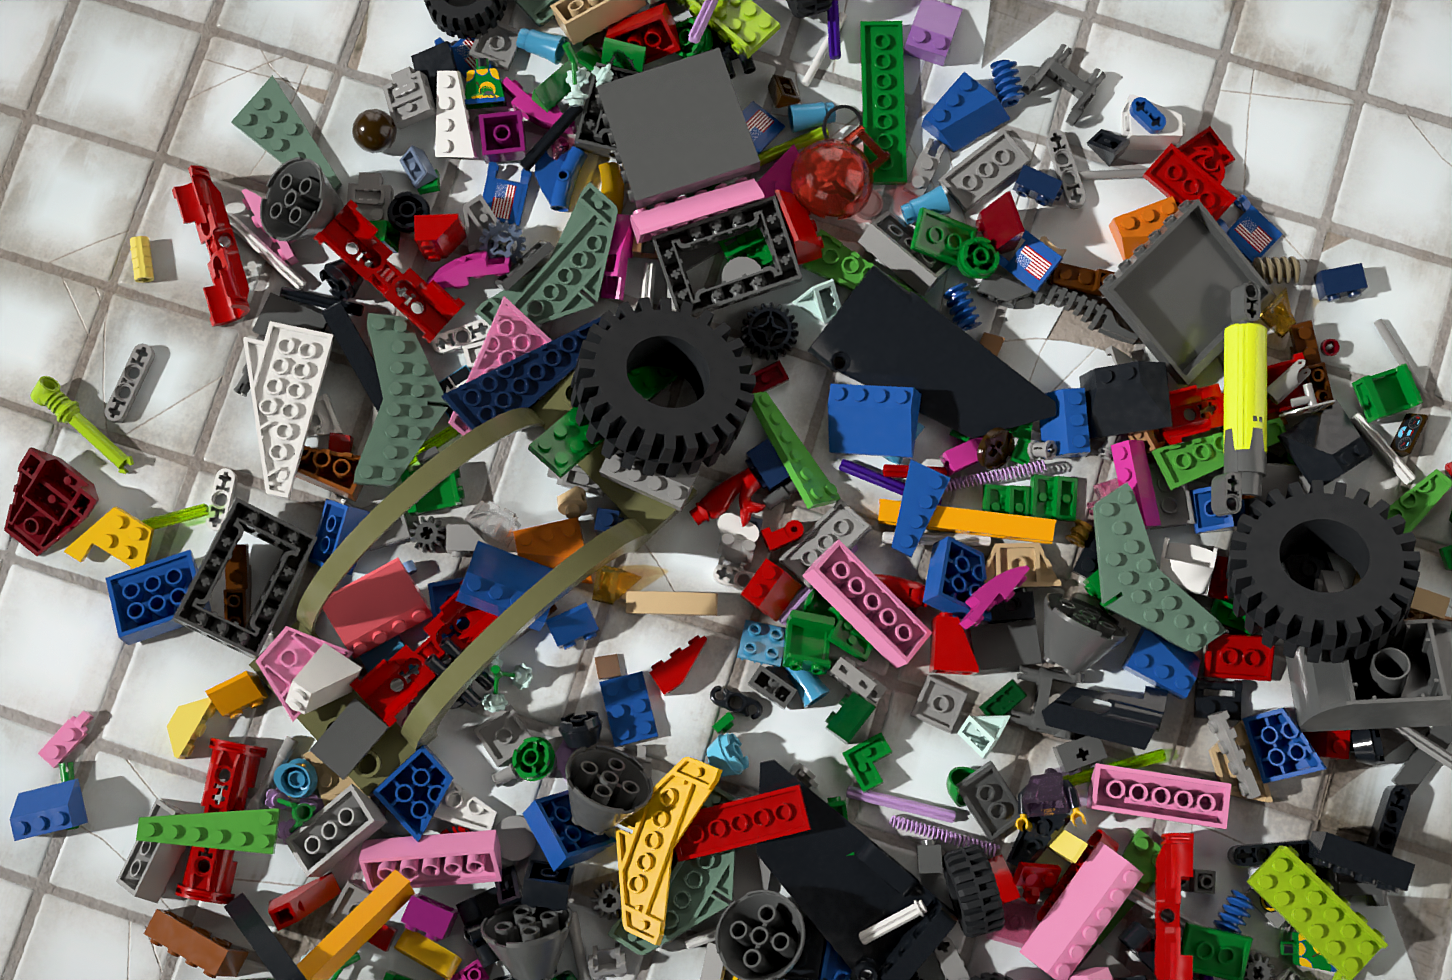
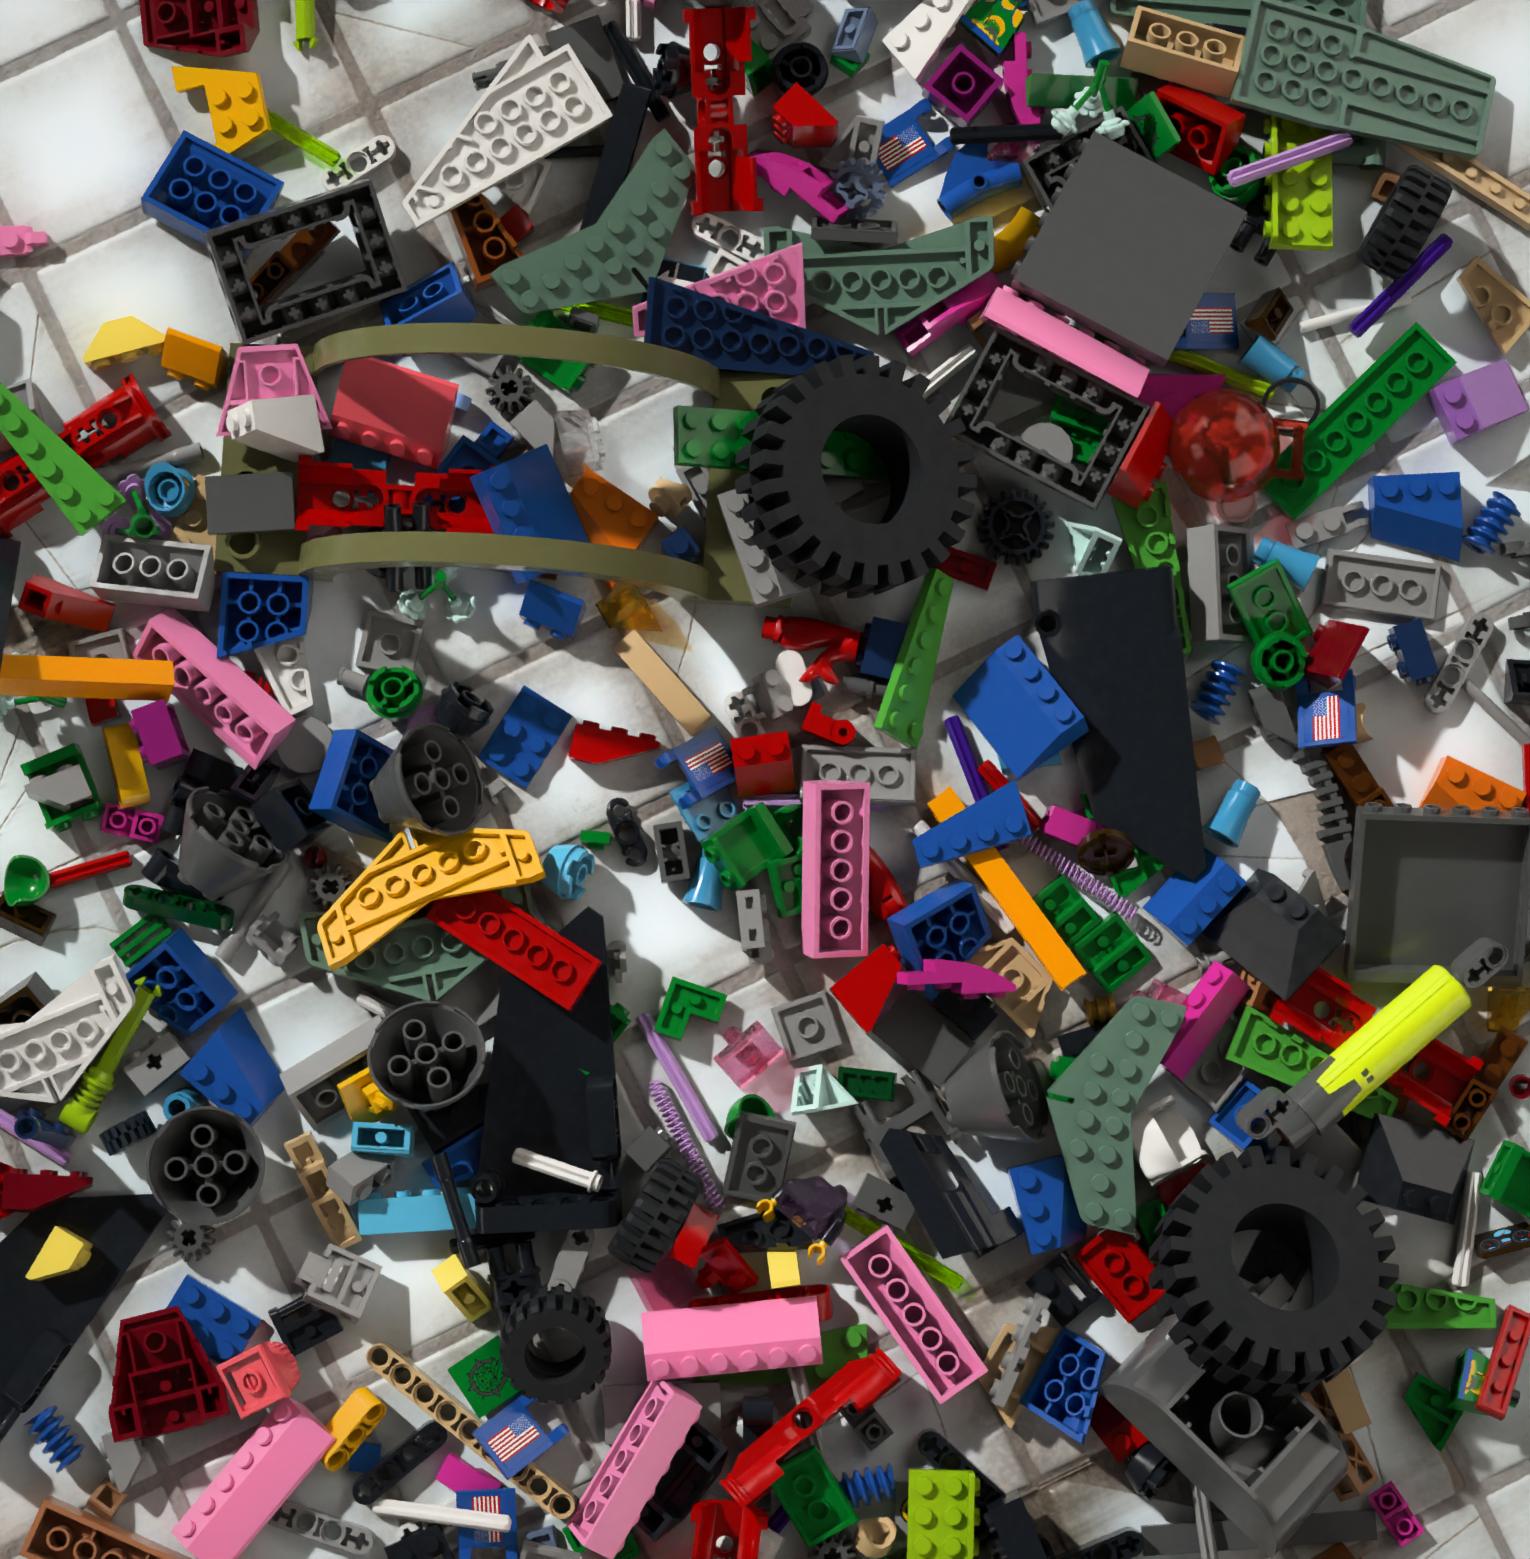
camera: 45 degrees right, 5 degrees up
medium nougat slope [594,654,621,680] -> none
dark green slope [825,692,876,744] -> none
light grey bush [1027,440,1057,460] -> none
light grey piece [1267,359,1311,405] -> none
light grey shield [1279,383,1335,417] -> none
none -> dark red hinge [303,846,327,869]
none -> blue tile [474,420,515,460]
none -> black bar [544,145,604,159]
none -> blue flag [654,726,736,809]
none -> clear pink tile [713,1020,784,1090]
none -> tan piece [853,1517,897,1558]
none -> dark azure plant [1202,779,1261,848]

